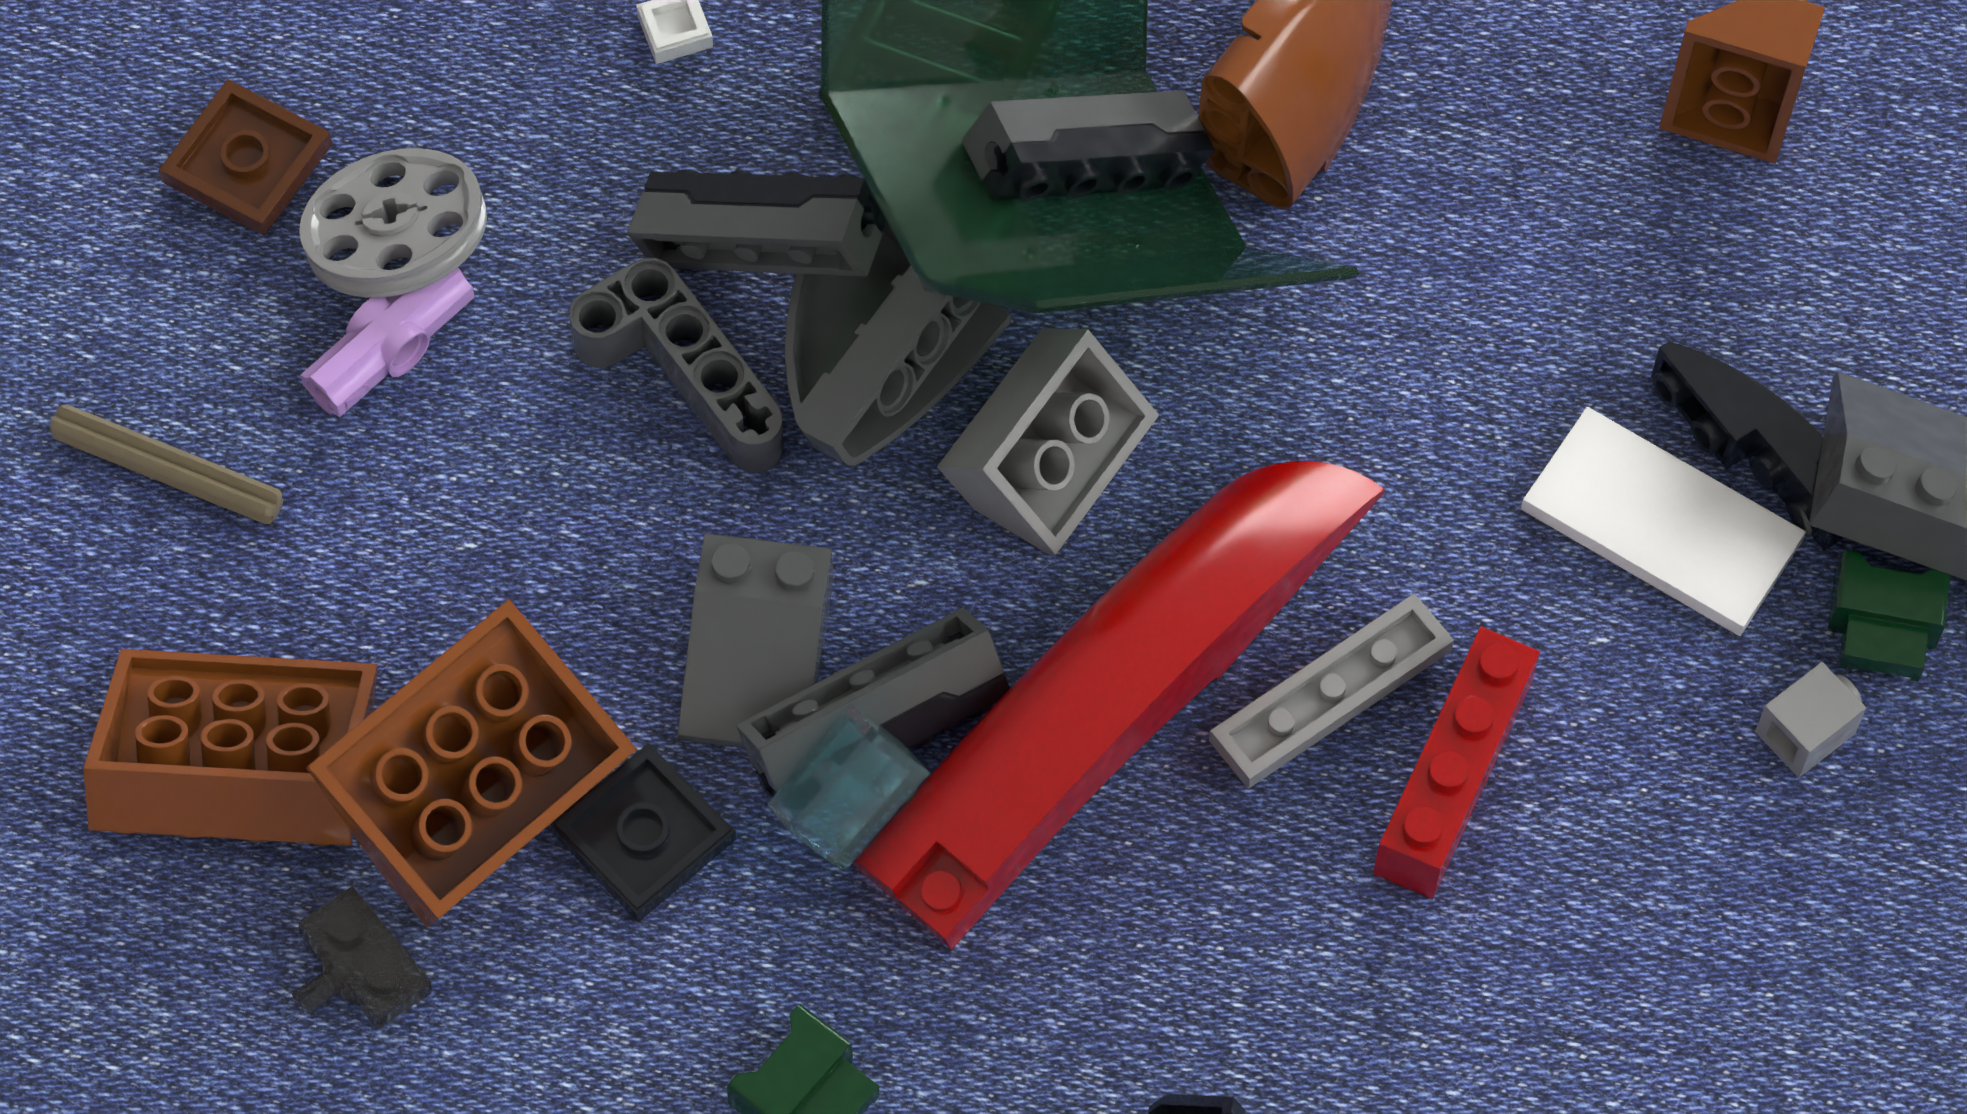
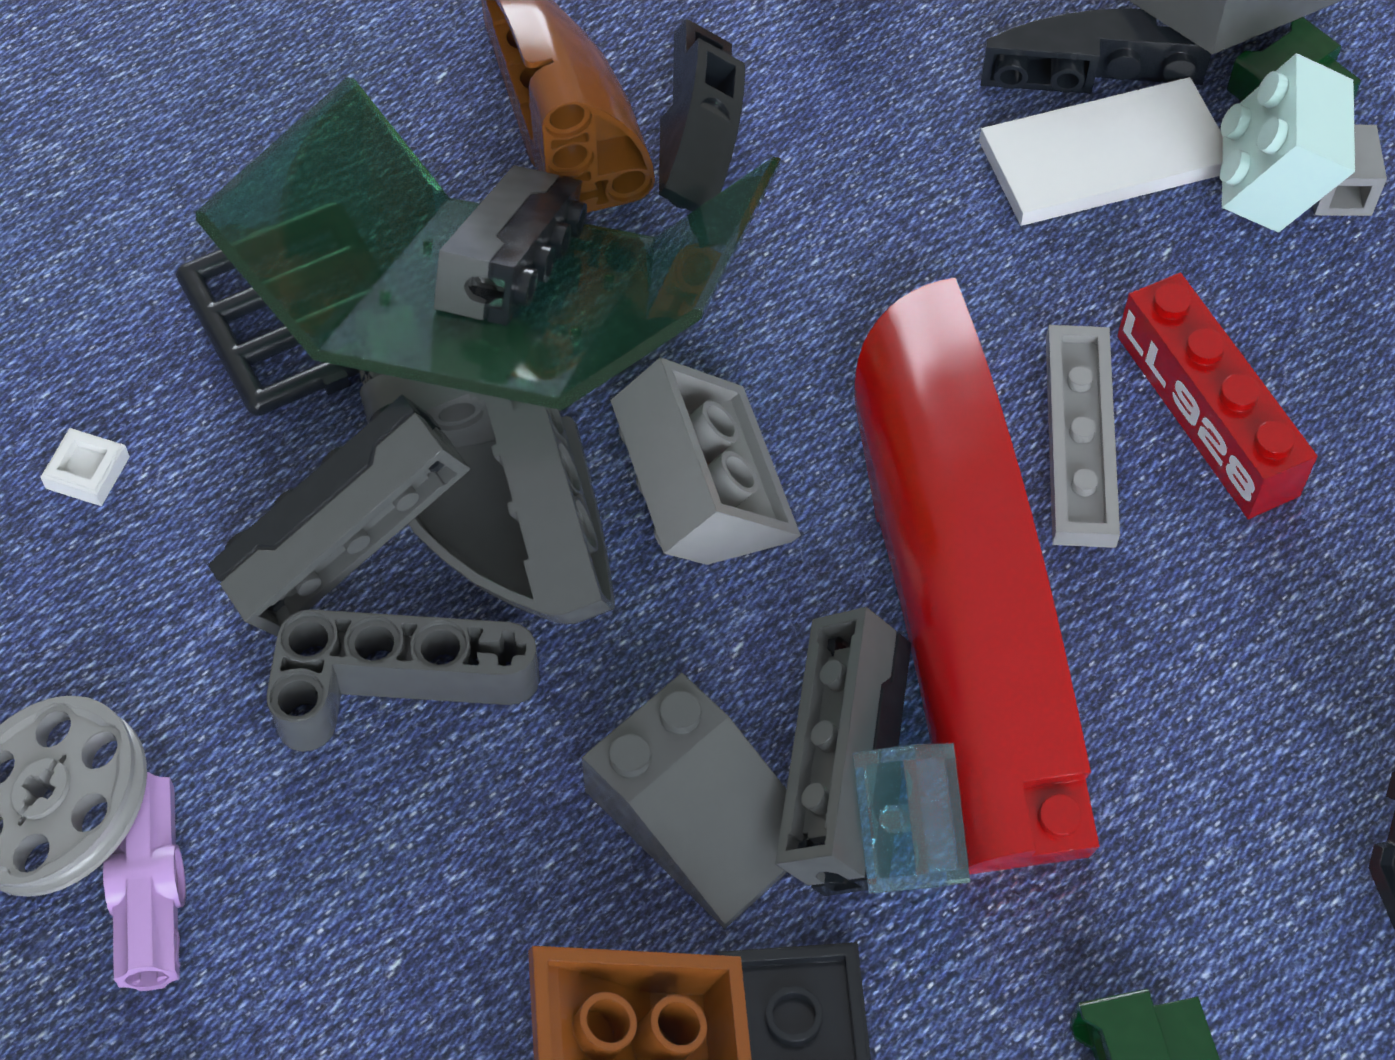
camera: 50 degrees left, 5 degrees down
none -> black slope [659,18,745,220]
none -> light aqua brick [1220,53,1355,233]

